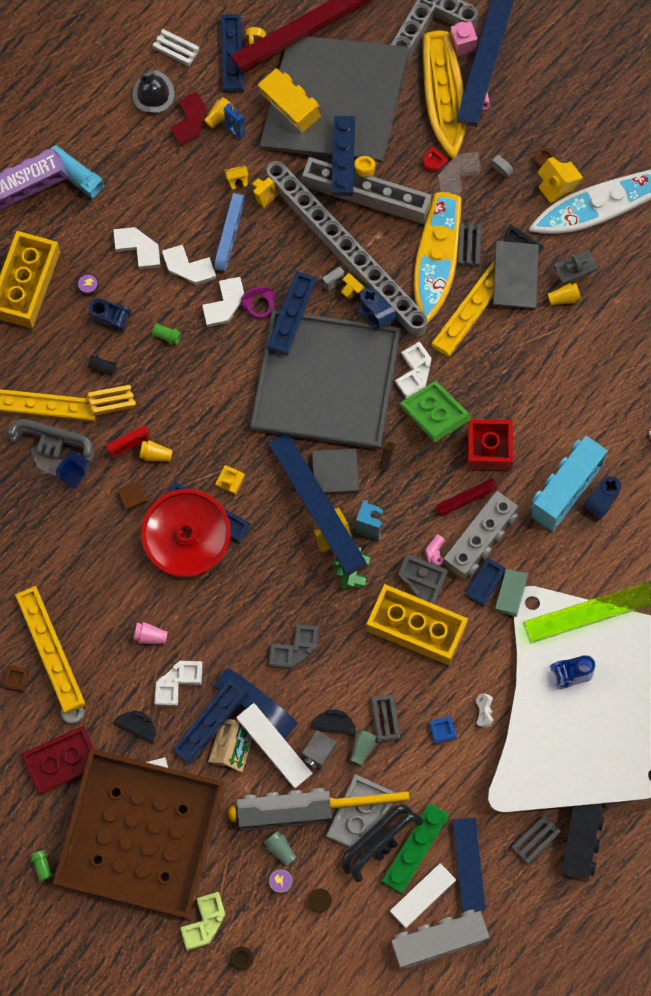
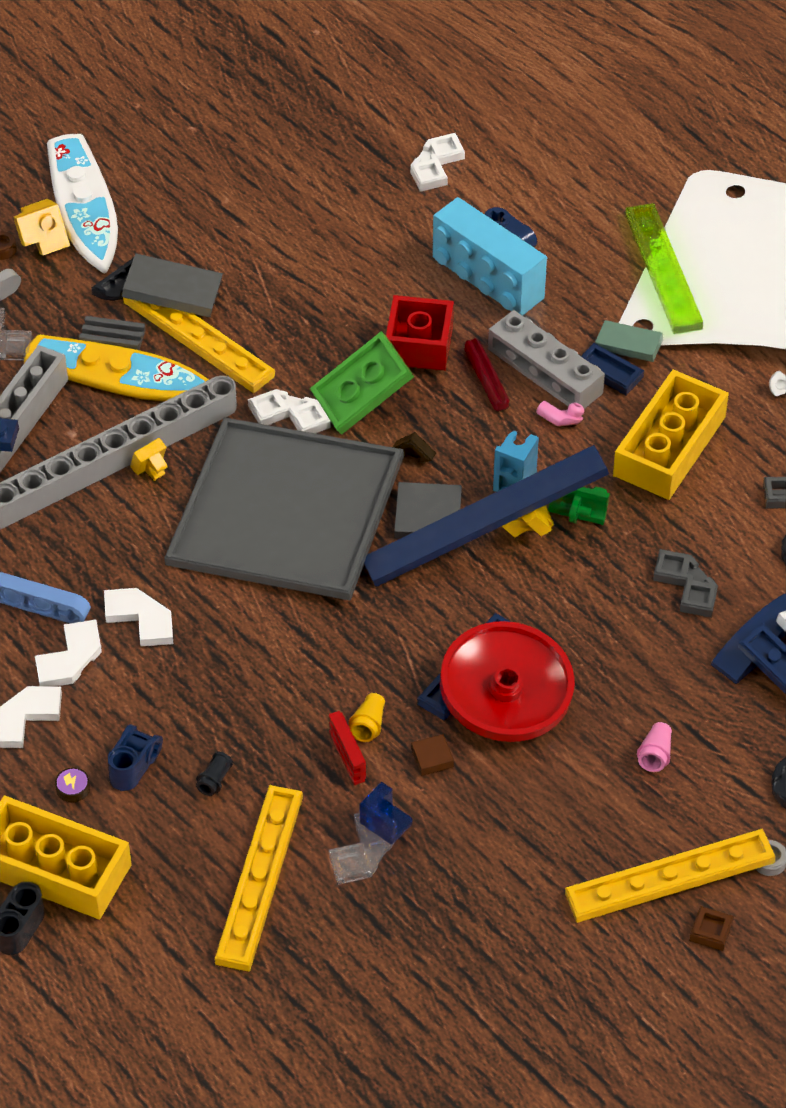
camera: 85 degrees left, 20 degrees down
dark grey piece [7,419,94,464] -> none
yellow tile [87,385,136,416] -> none
bright green pin [152,323,181,345] -> none
white tile [155,661,203,707] -> none
yellow tile [215,465,245,496] -> none
magenta piece [240,286,276,319] -> none
dark blue plate [267,271,317,356] -> none
light grey tile [322,267,344,292] -> none
dark blue piece [357,288,397,330] -> none
dark grey wing [398,554,448,605] -> none
yellow cone [548,282,581,306] -> none
clear blue piece [550,655,596,689] -> none
dark grey hips [554,250,599,285] -> none

